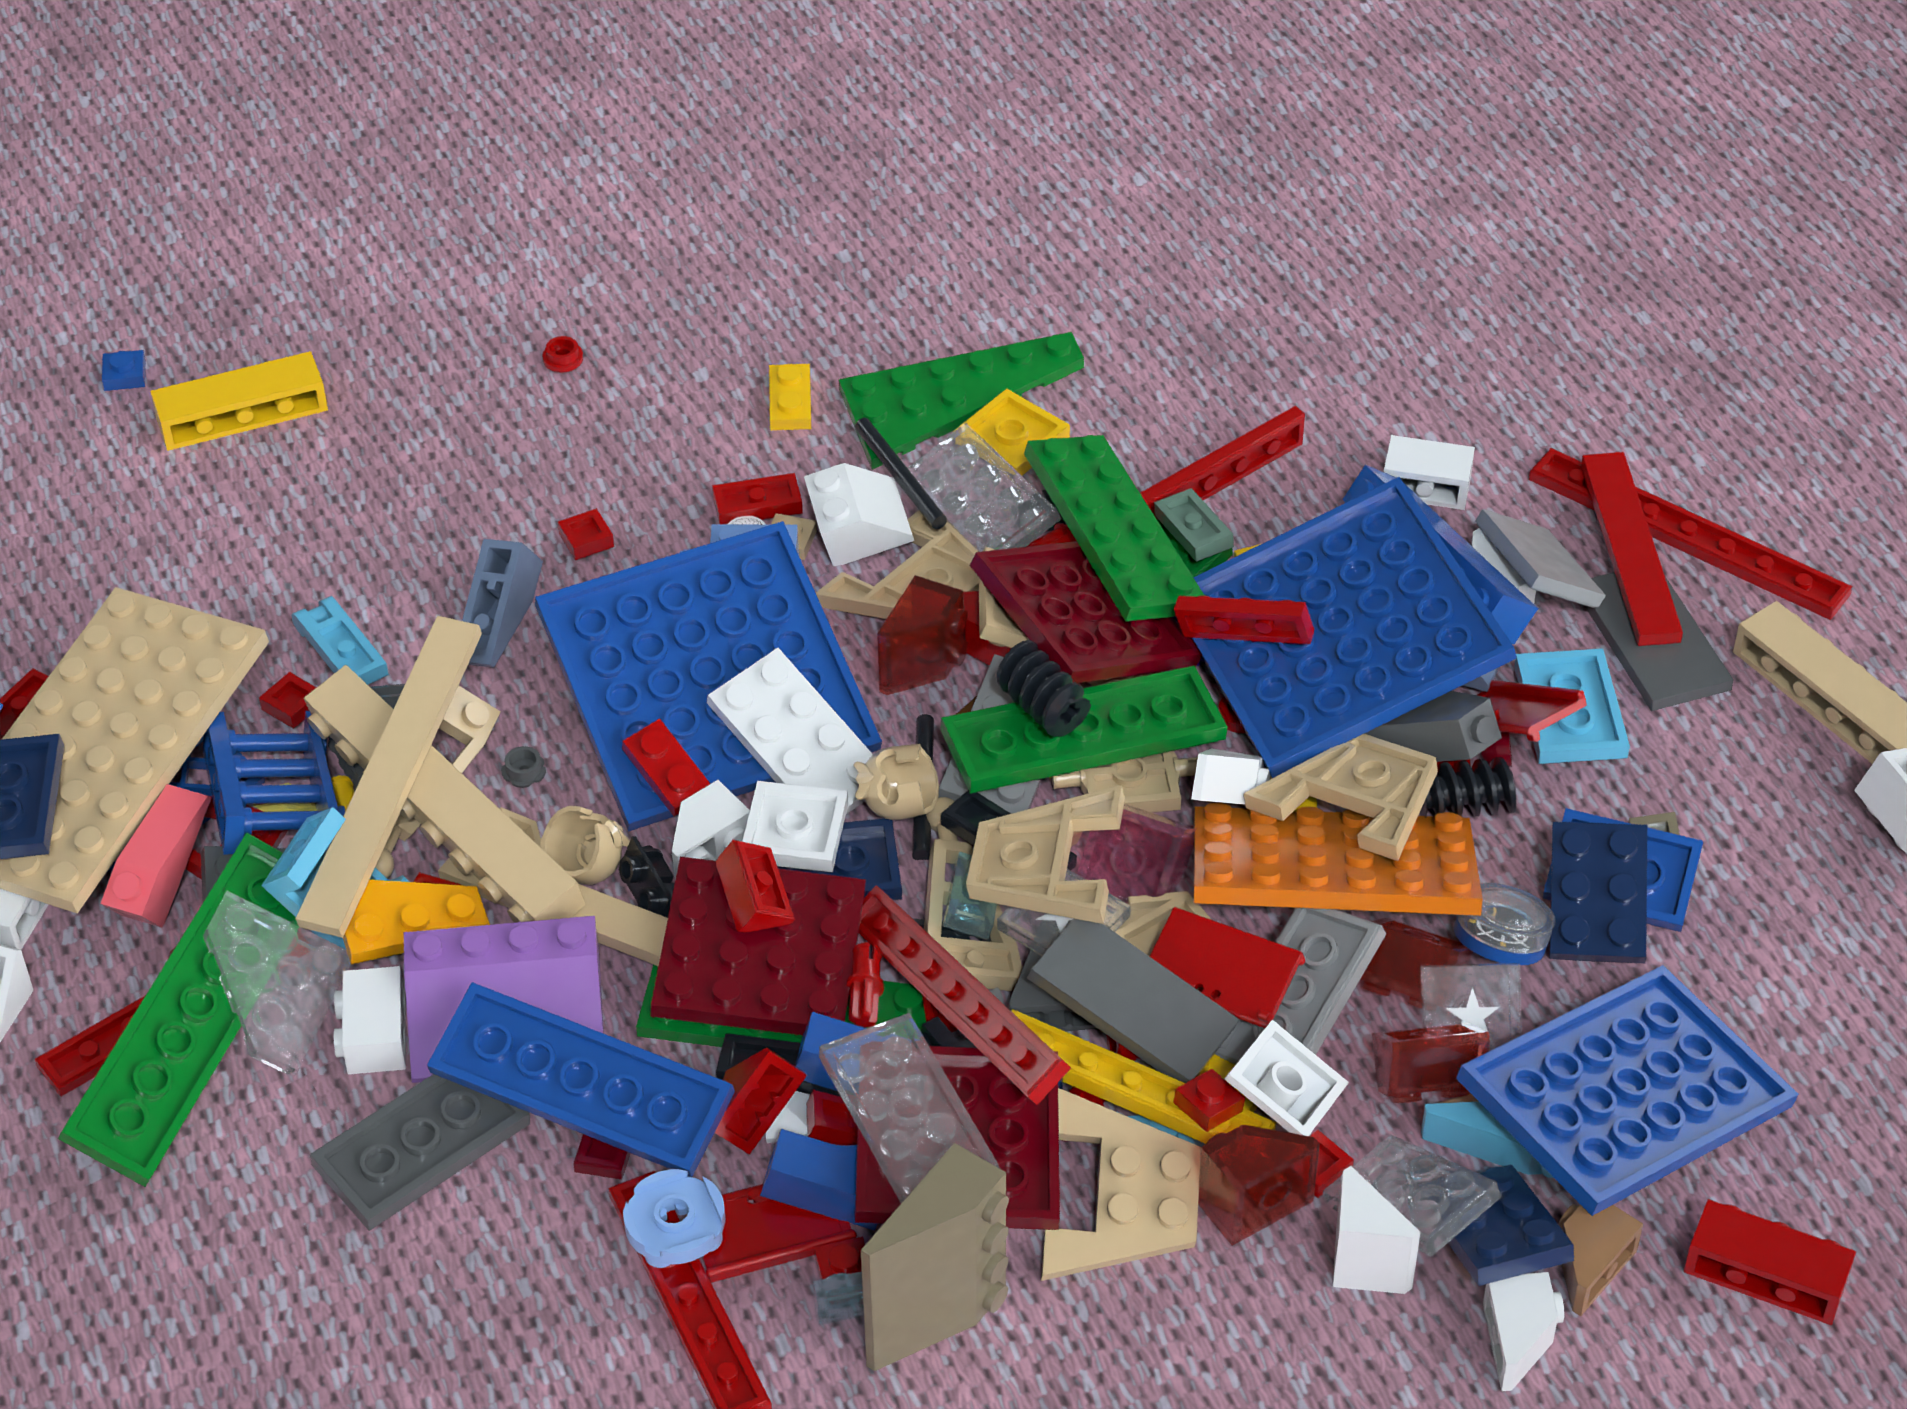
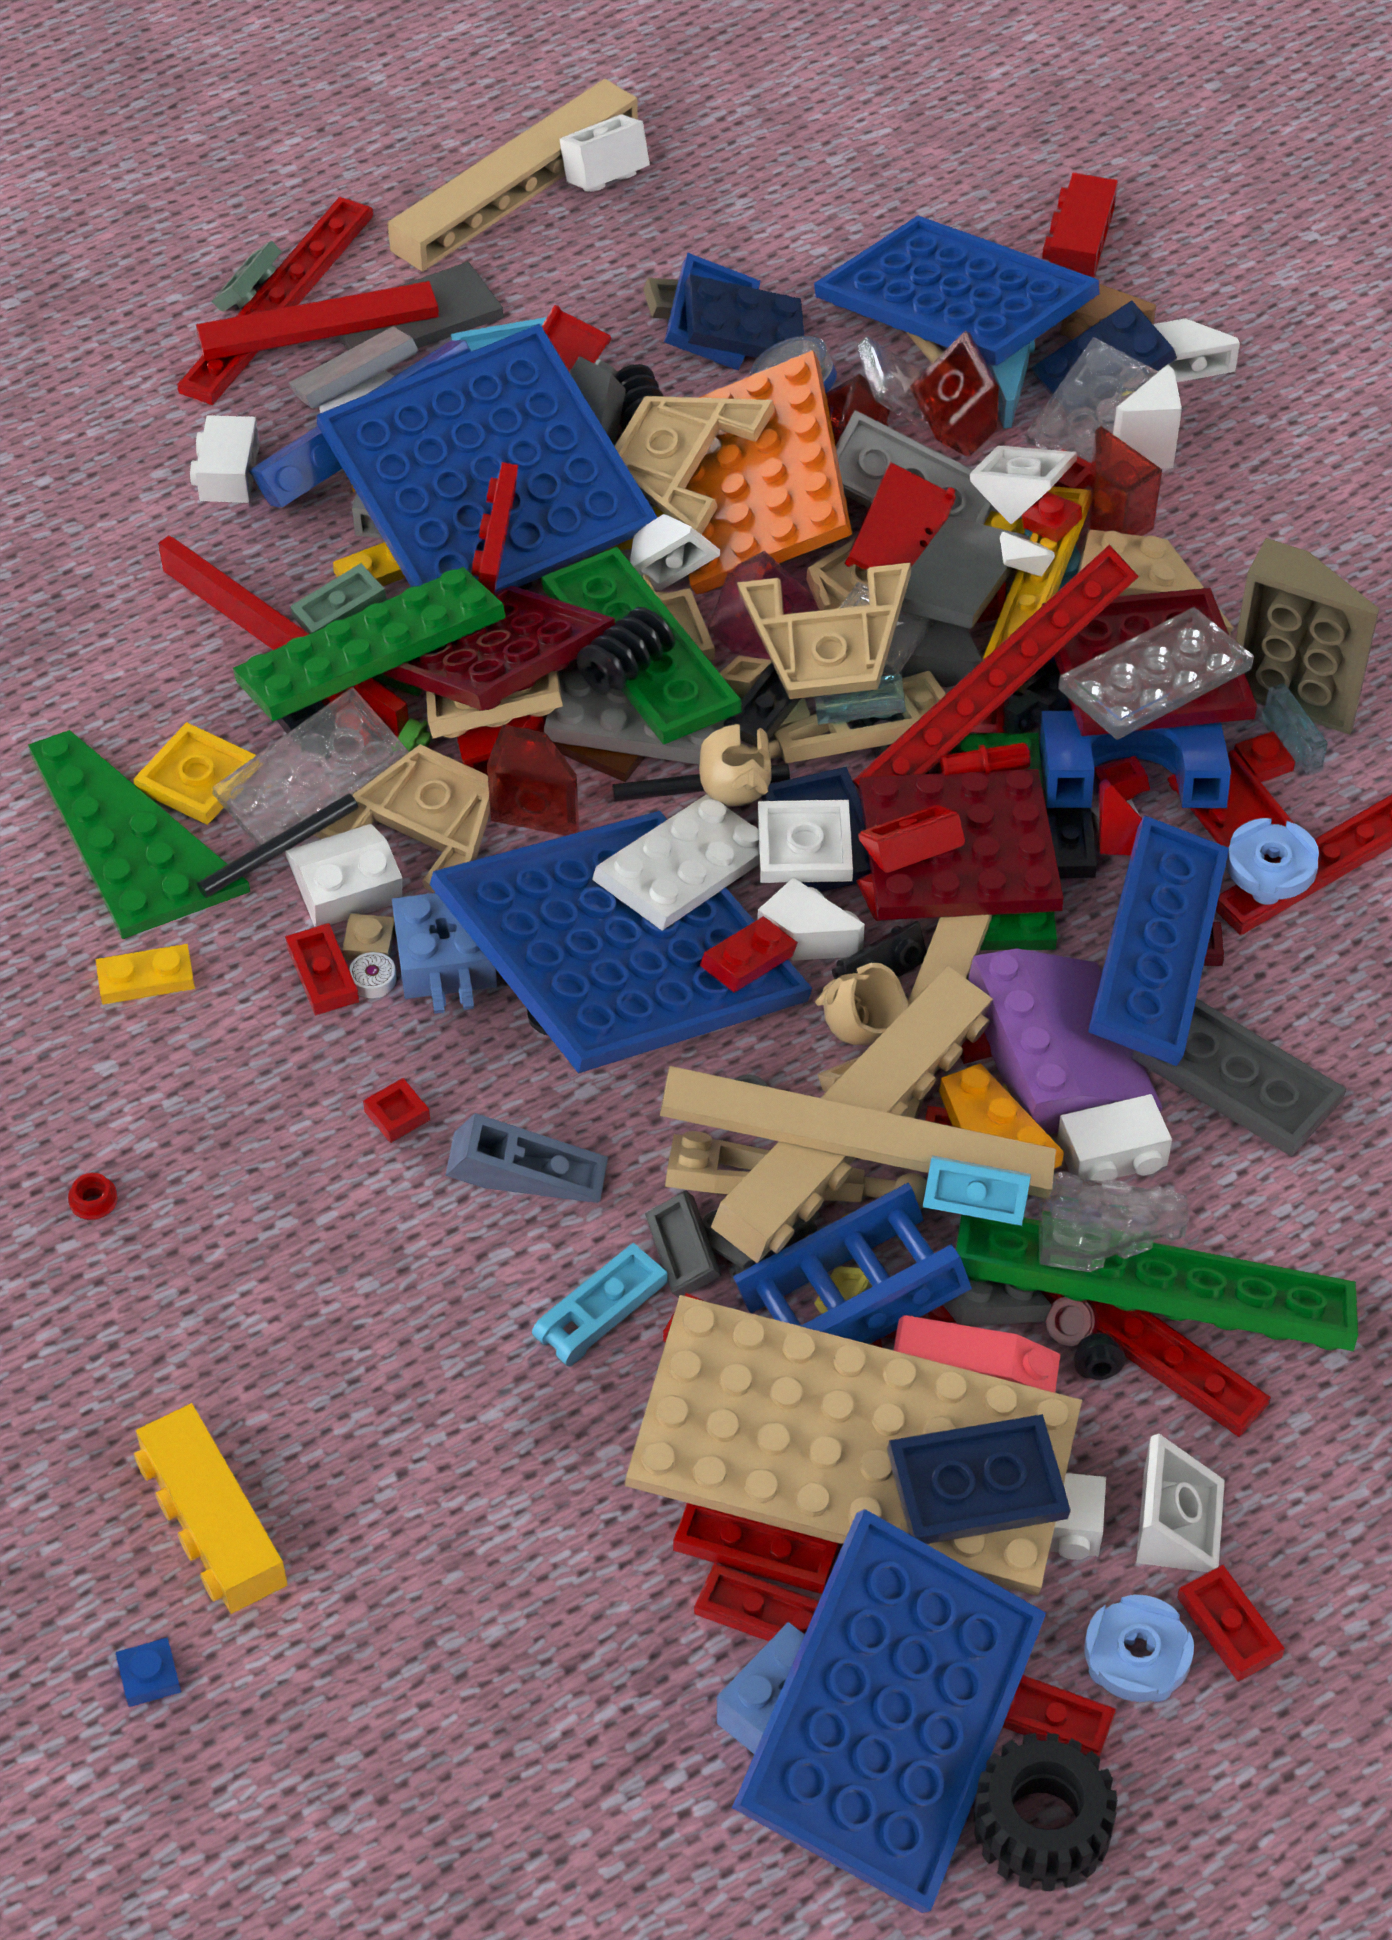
camera: 100 degrees left, 5 degrees up
none -> sand green plate [211,240,282,312]
none -> white slope [1000,532,1055,577]
none -> black plate [1074,1333,1125,1380]

